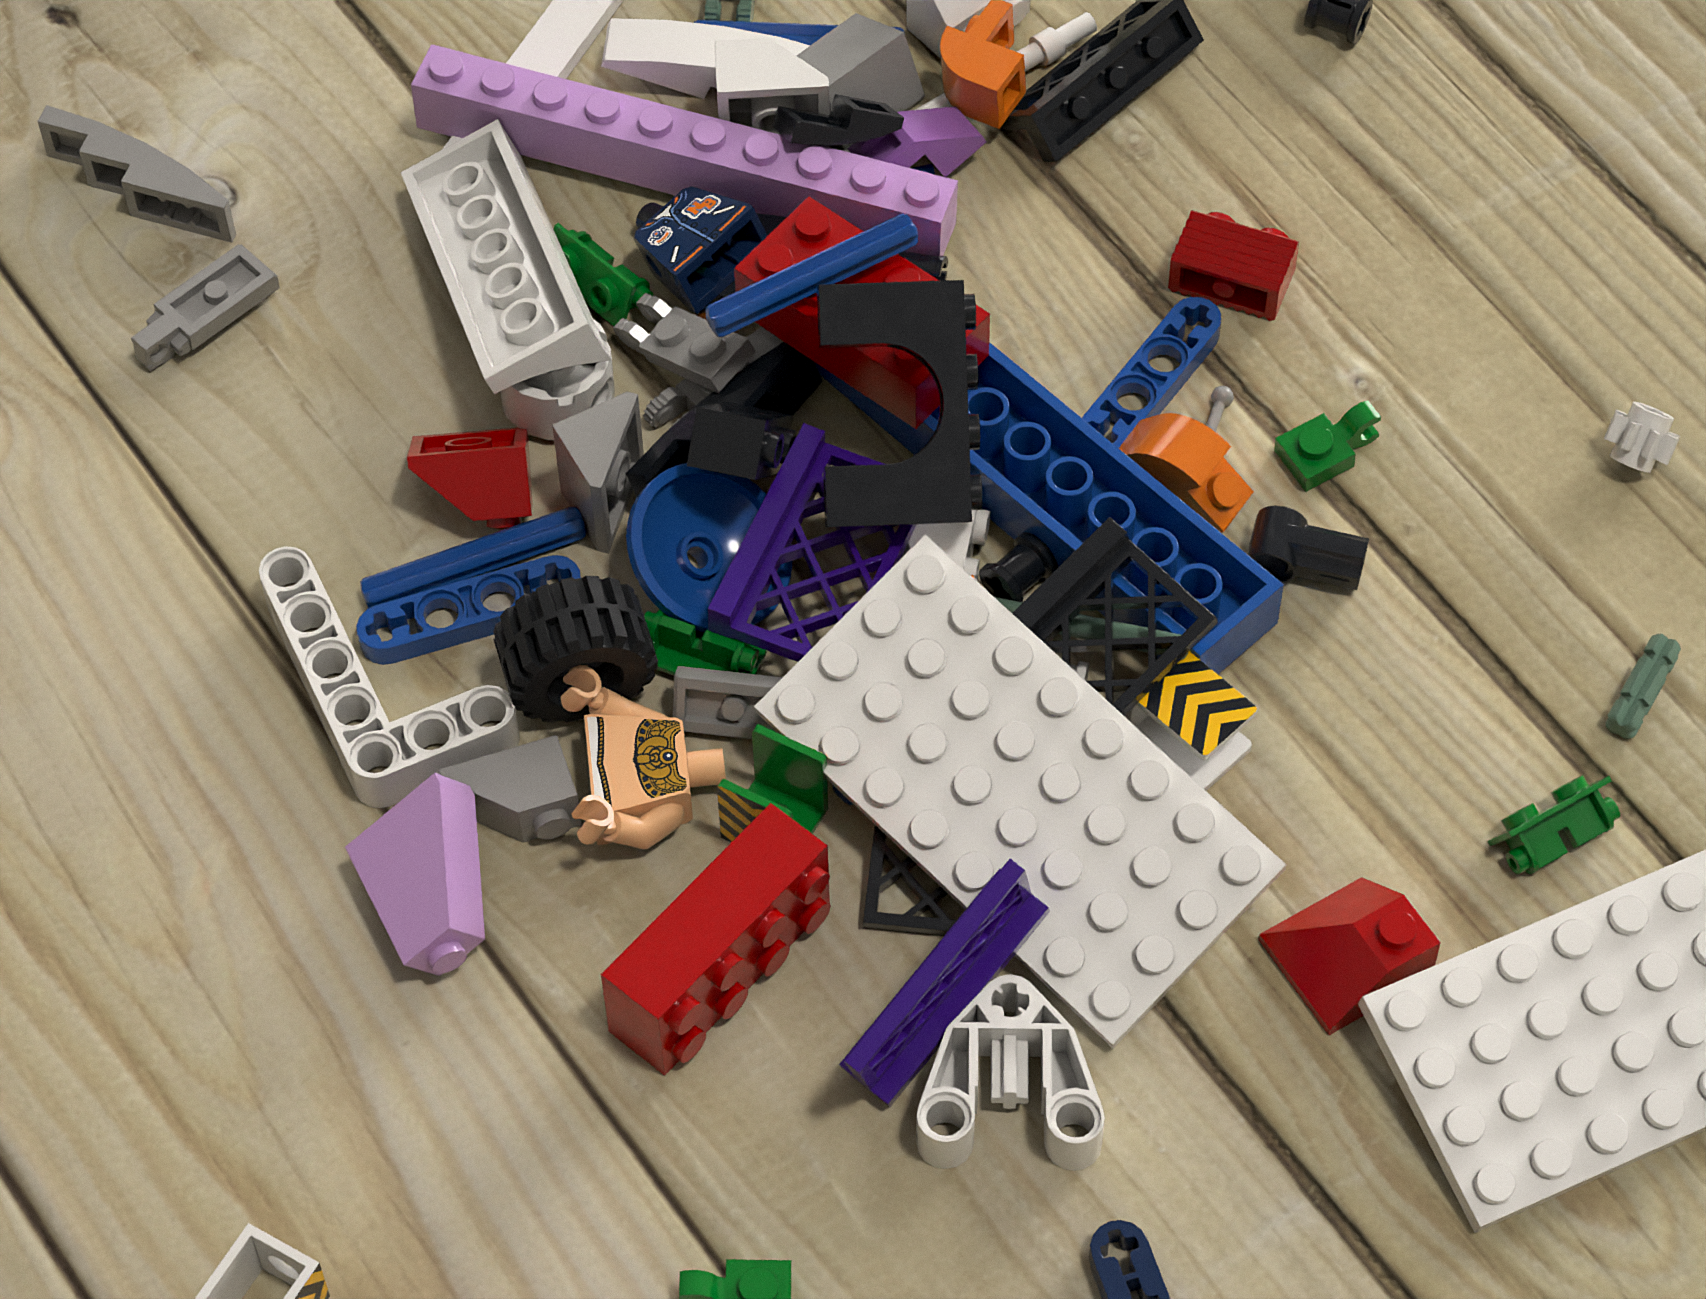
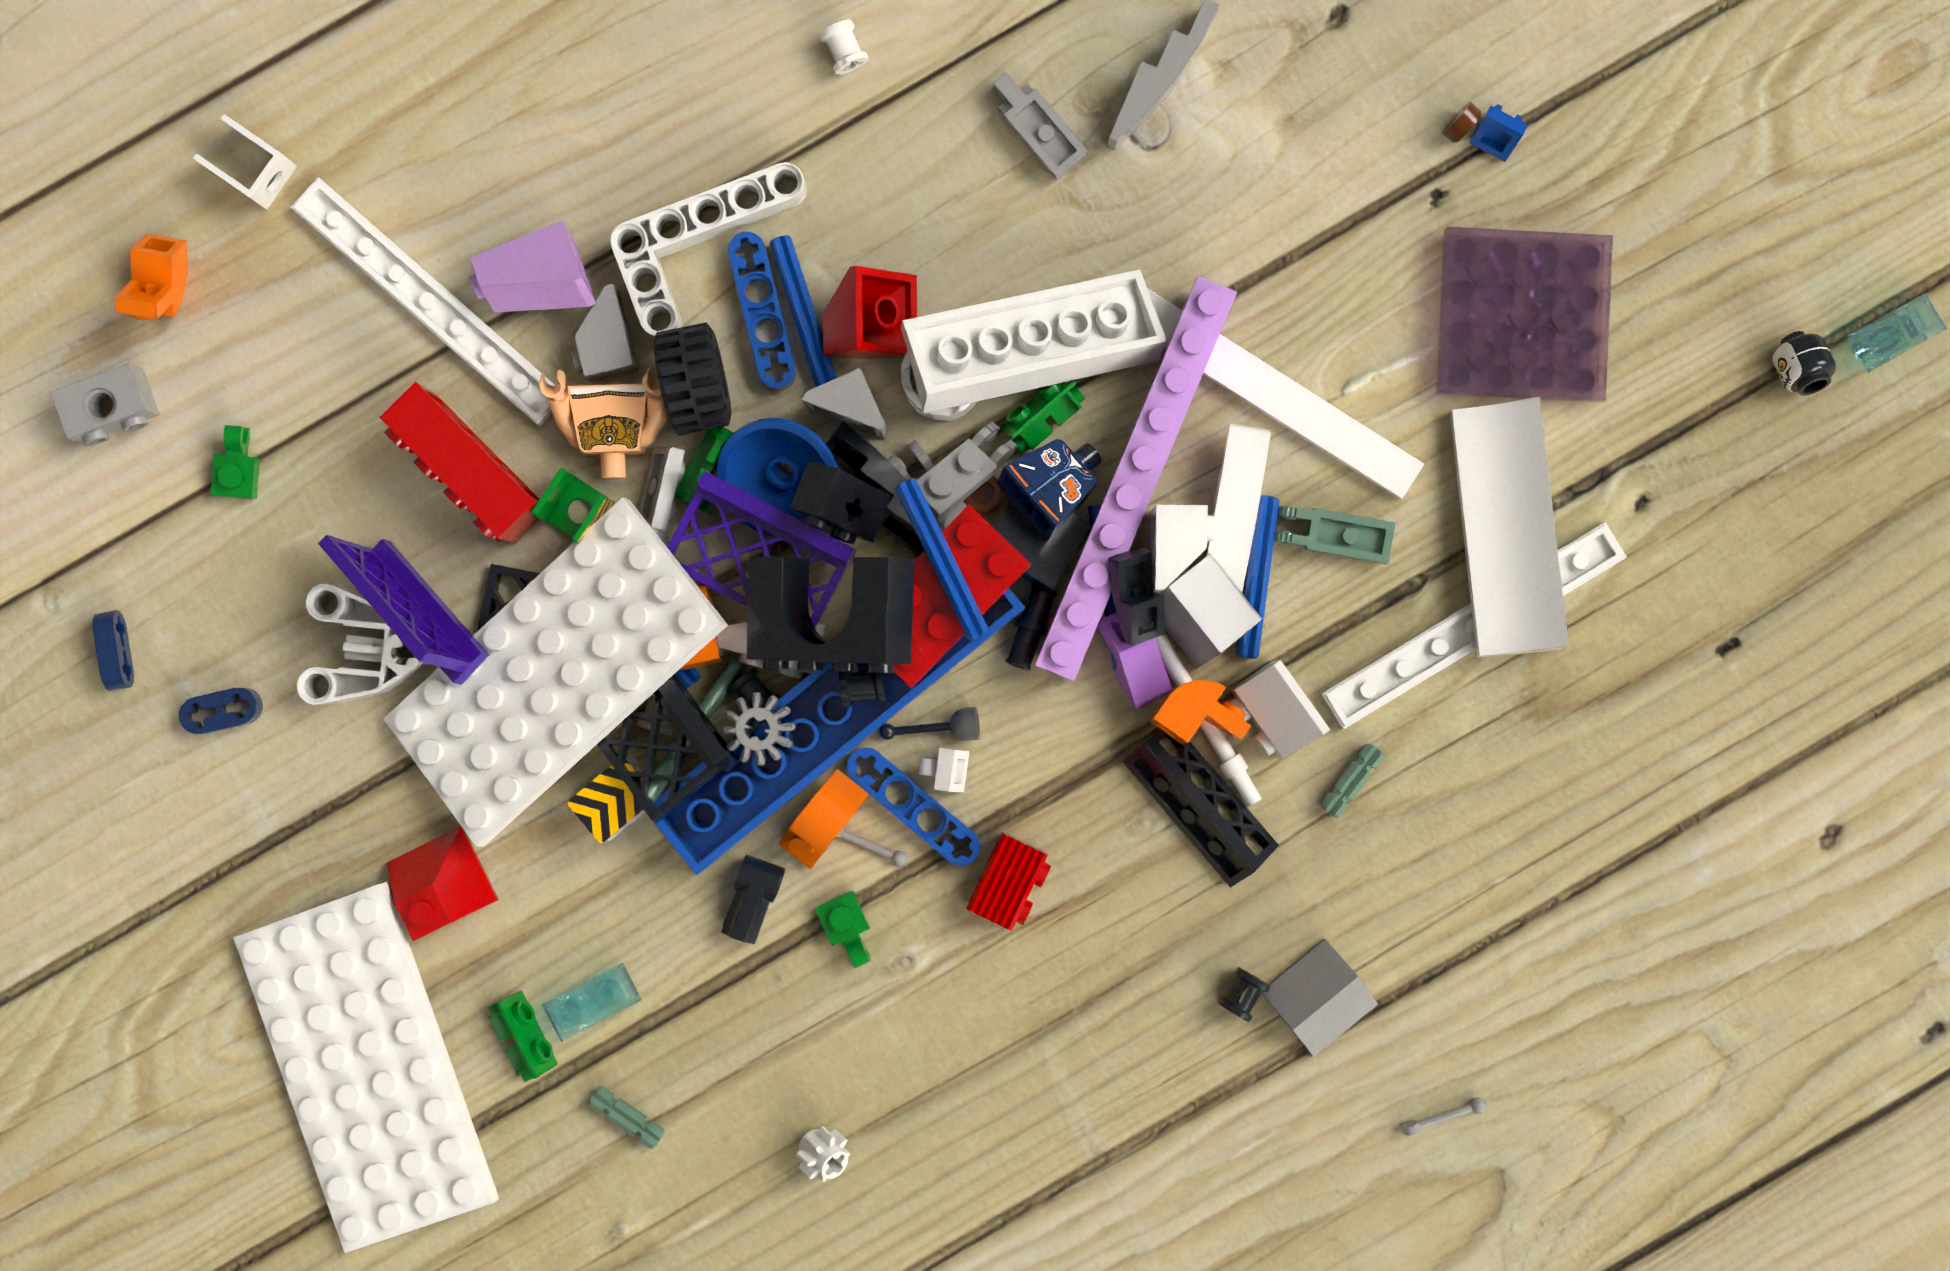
camera: 95 degrees right, 30 degrees up
none -> white tile [291,177,556,426]
none -> clear light blue slope [542,963,642,1042]
none -> light grey gear [722,692,796,765]
none -> white bush [819,20,869,75]
none -> black bush [839,671,886,708]
none -> hinge [879,707,980,741]
none -> white tile [919,748,969,792]

